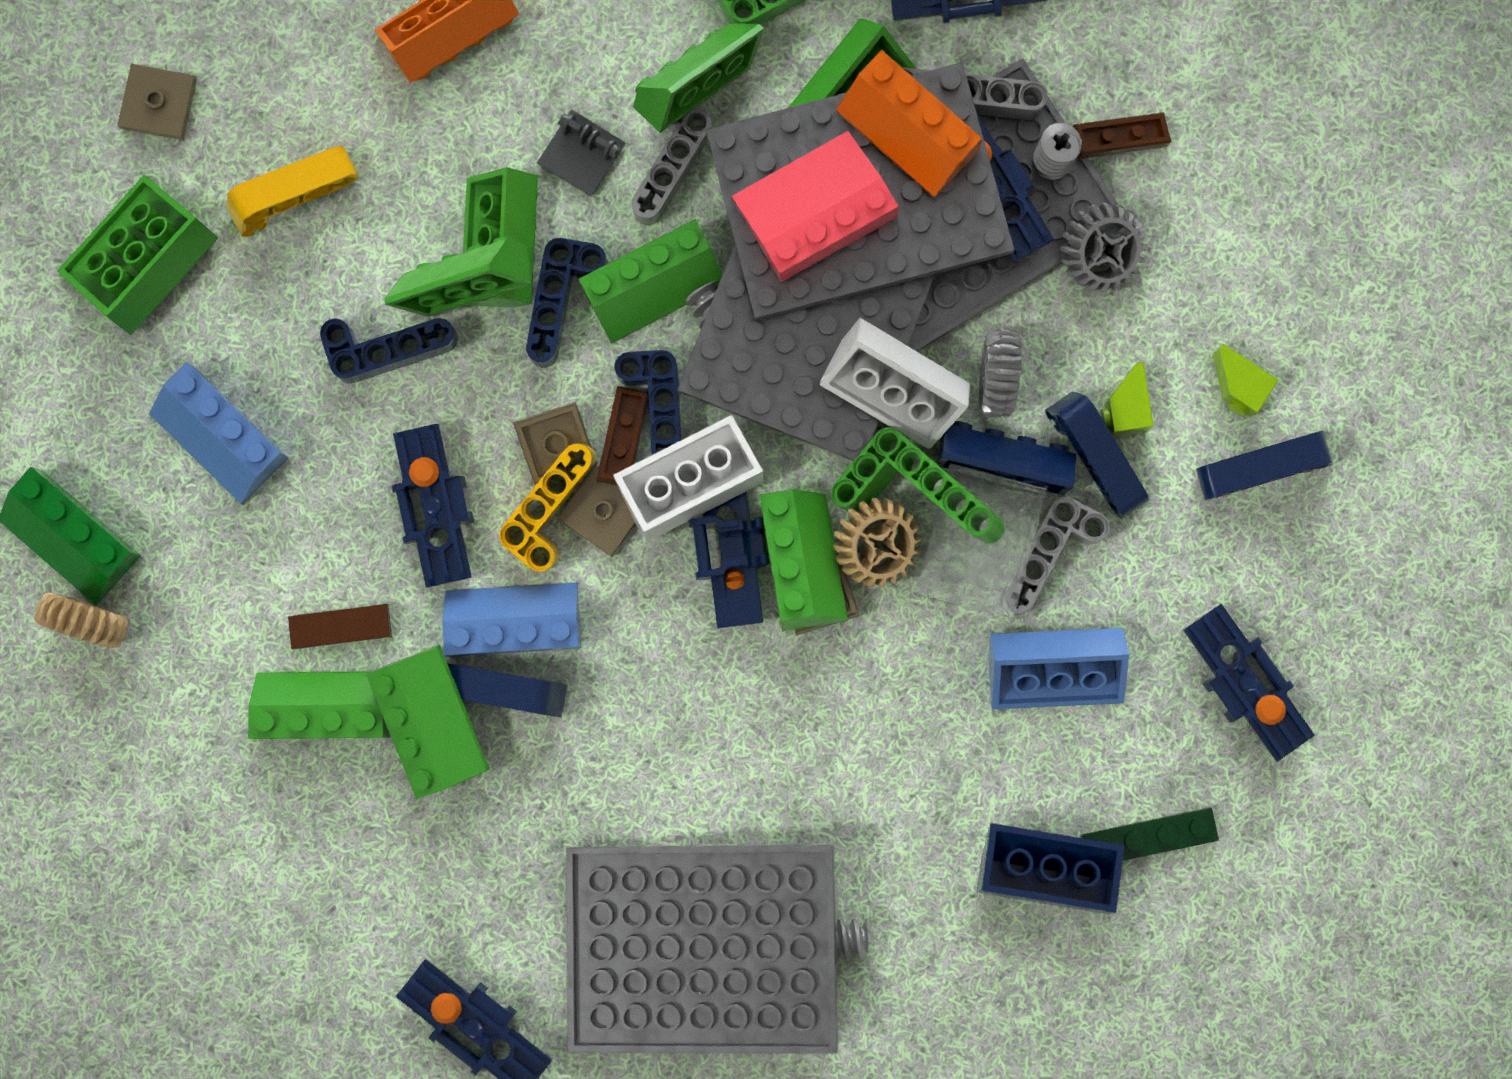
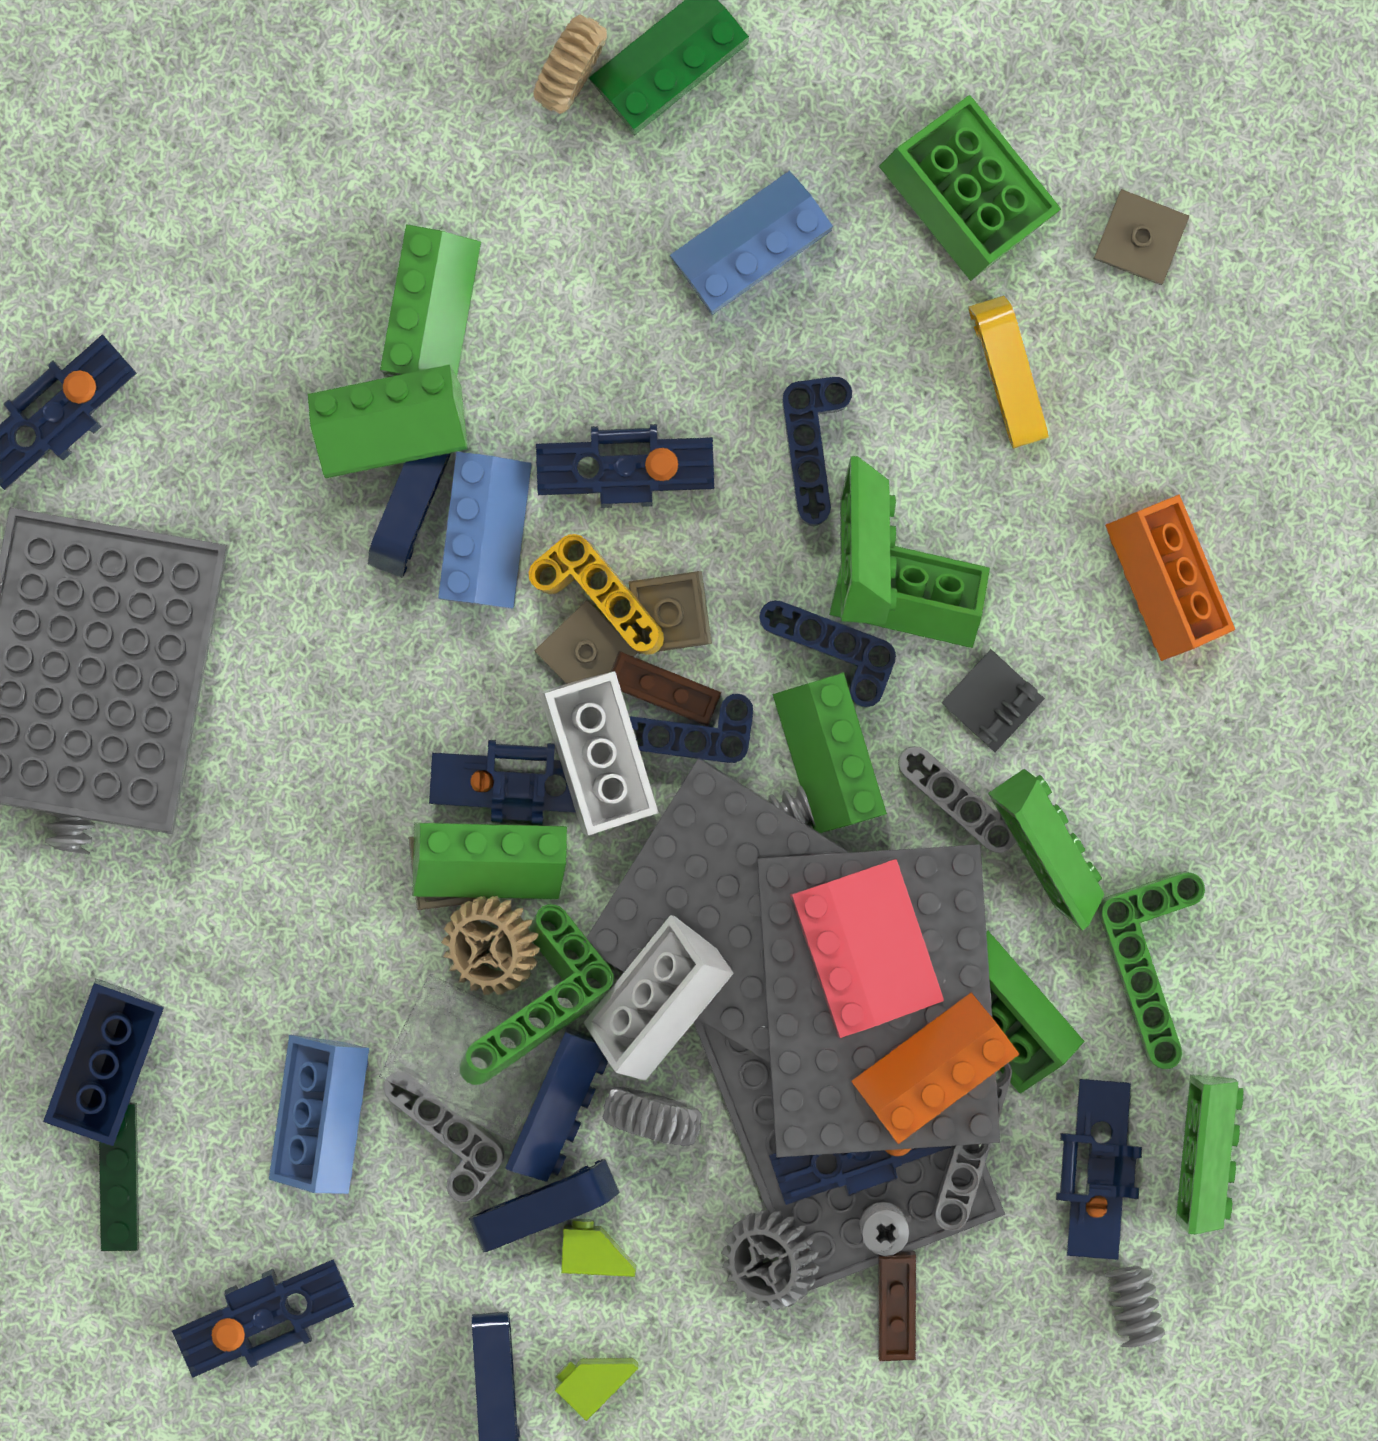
camera: 100 degrees right, 5 degrees up
reddish brown tile [288,604,392,650] -> none

